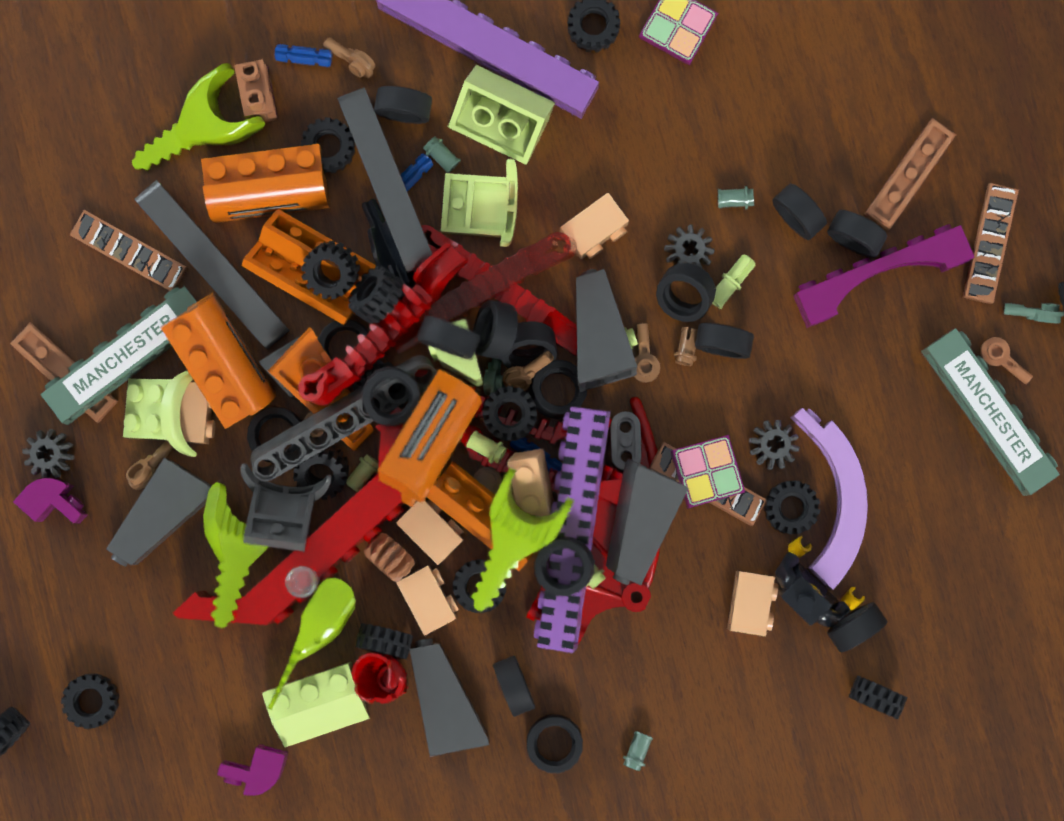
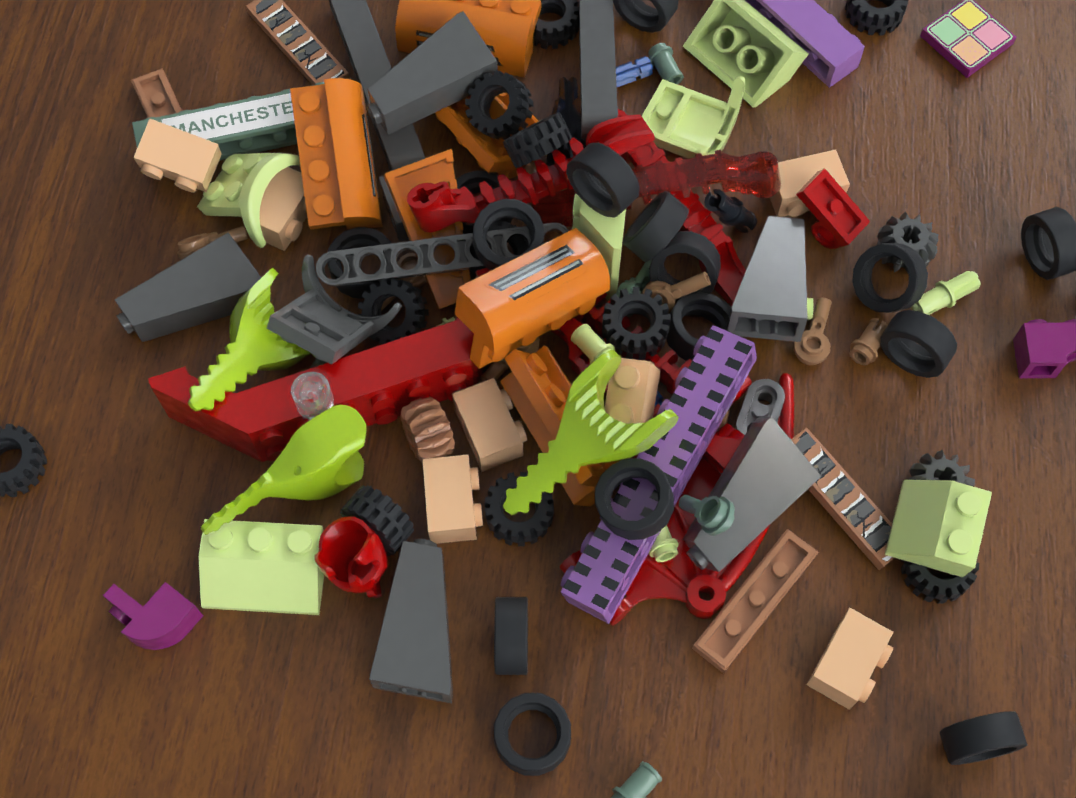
camera: 25 degrees right, 20 degrees down
magenta brick [13,478,88,523] -> none
dark grey gear [22,429,75,479] -> none
tile [670,435,745,509] -> none
sand green pin [718,186,754,209] -> none
black torso [775,536,865,627] -> none
lavender arch [790,408,868,590] -> none
none -> light nougat brick [134,119,222,193]
none -> dark grey slope [367,11,498,135]
none -> sand green plate [679,495,735,536]
none -> nougat tile [692,529,819,674]
none -> black pin [704,189,757,233]
none -> red plate [796,168,870,249]
none -> yellowish green slope [885,480,992,577]

